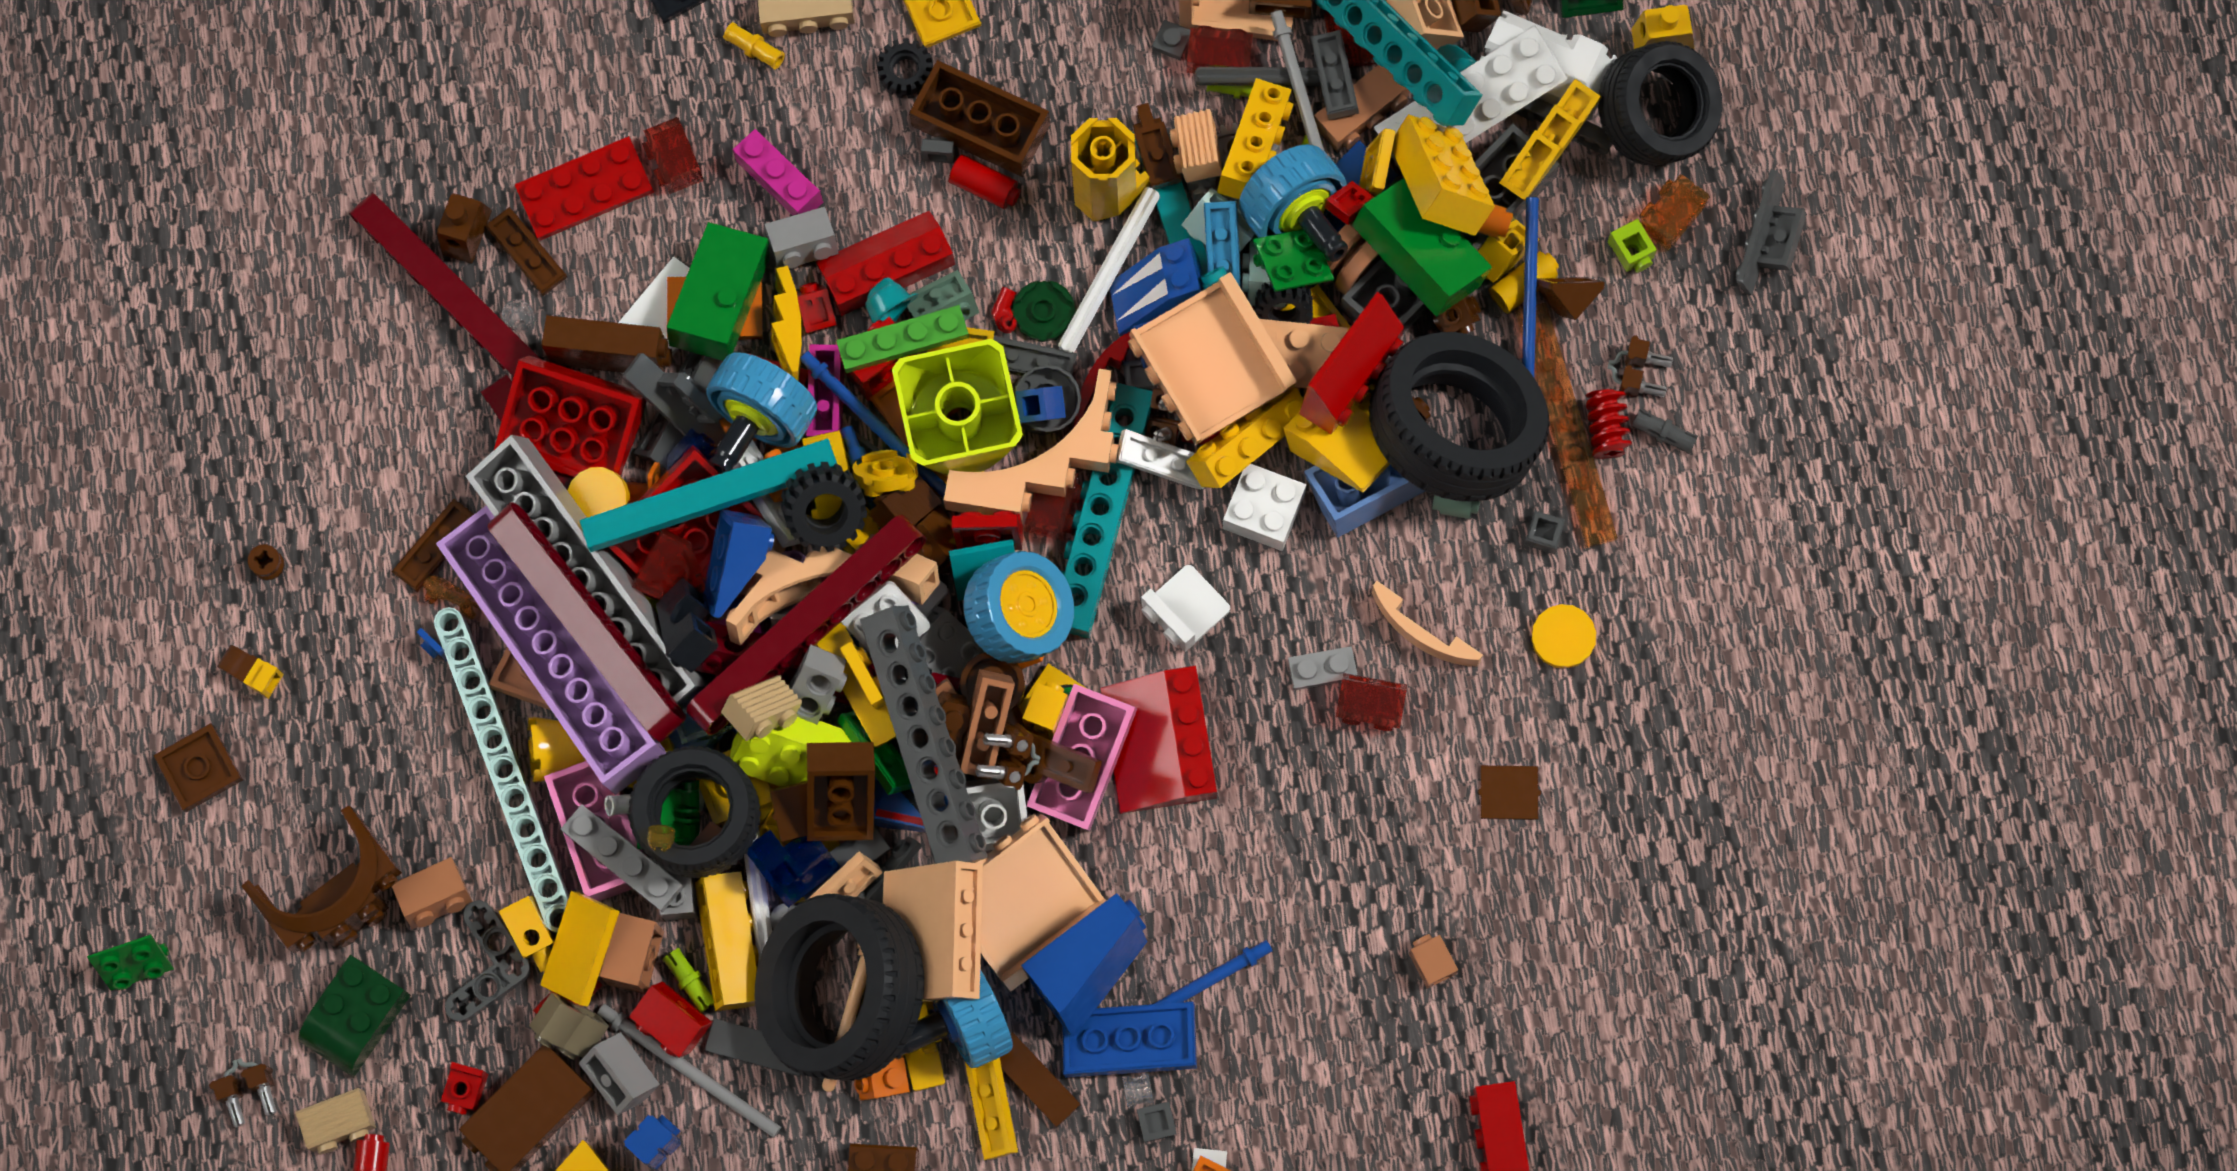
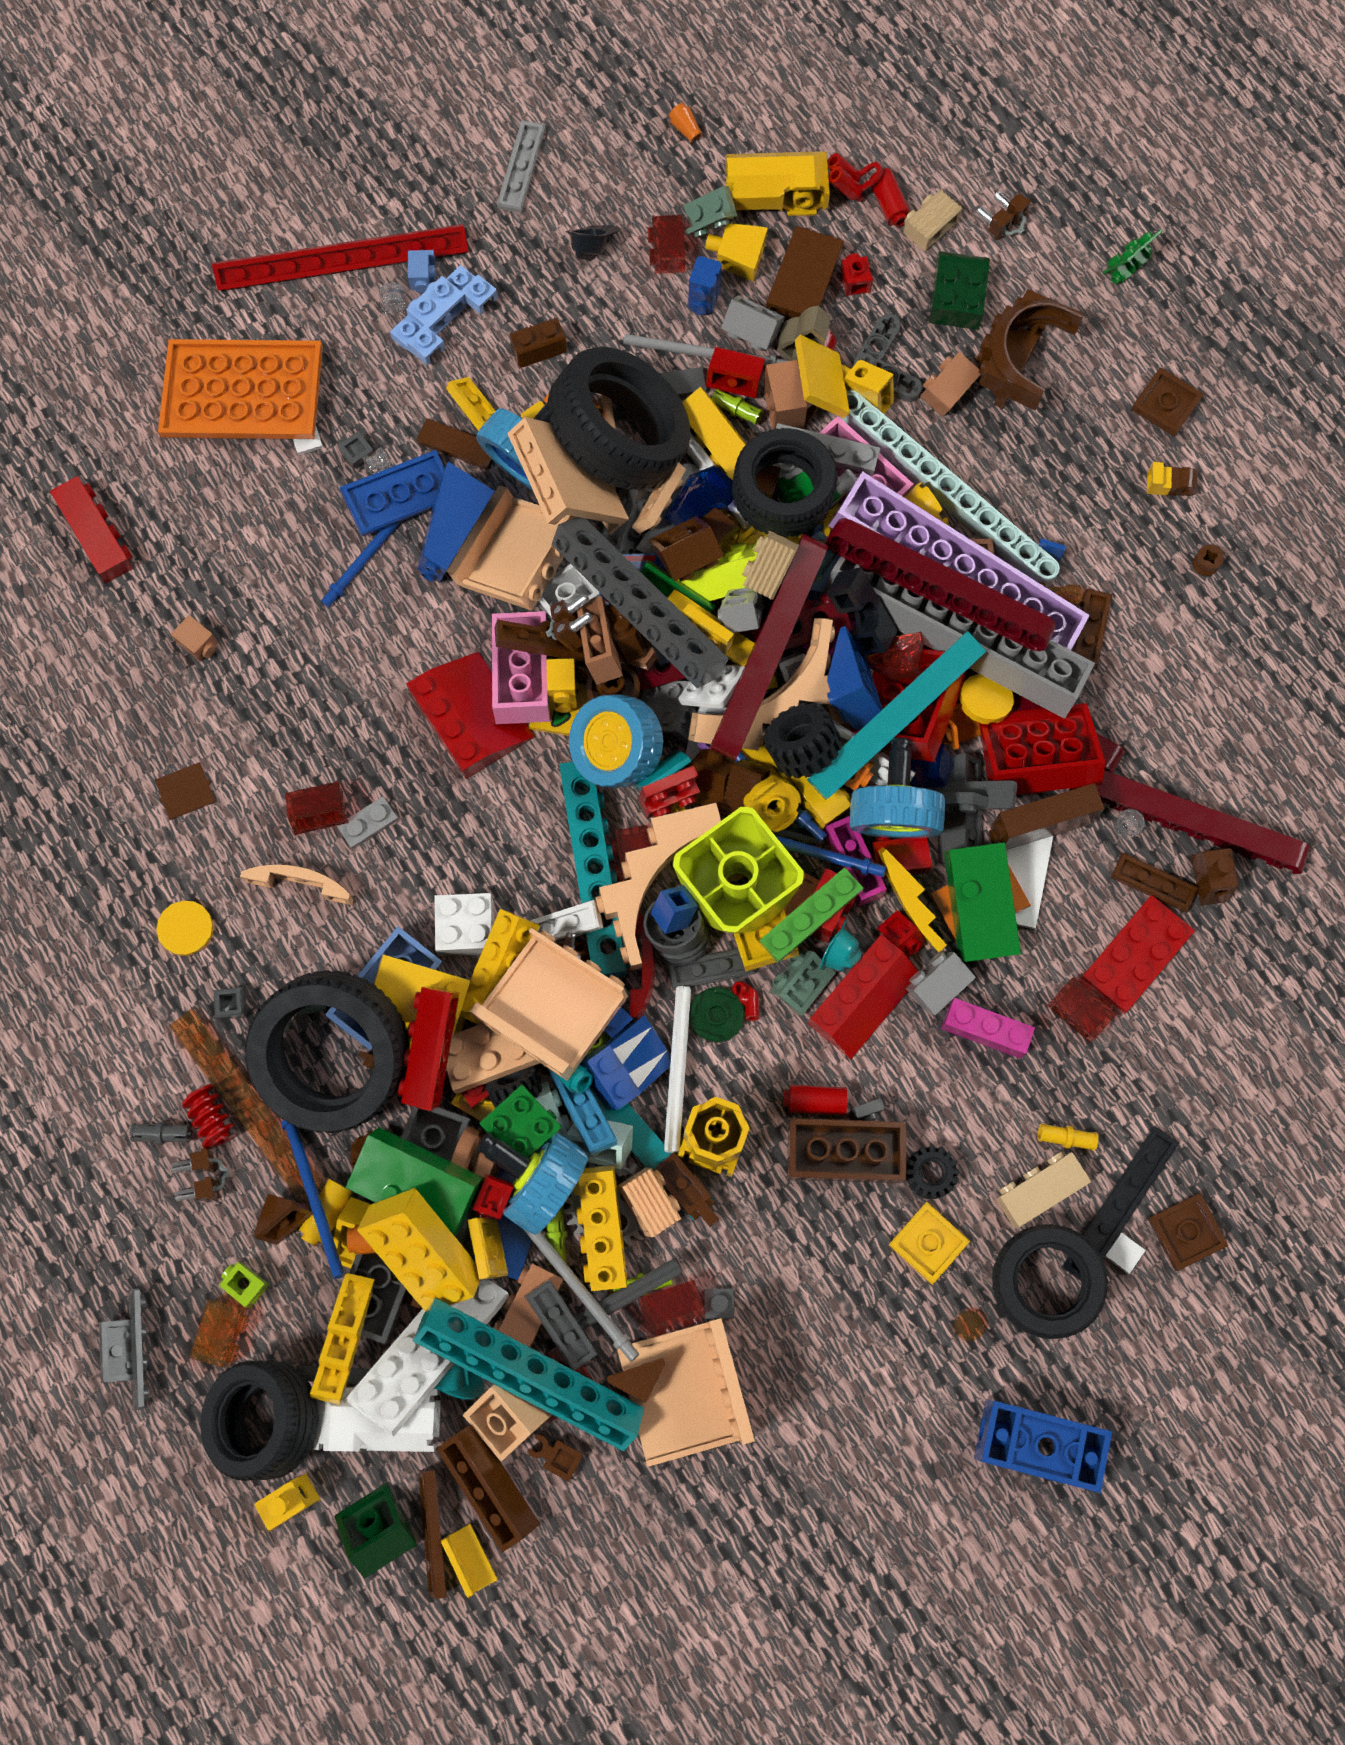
camera: 150 degrees right, 0 degrees up
clear yellow hinge [647,825,675,852] -> none
white bracket [1141,565,1230,652] -> none

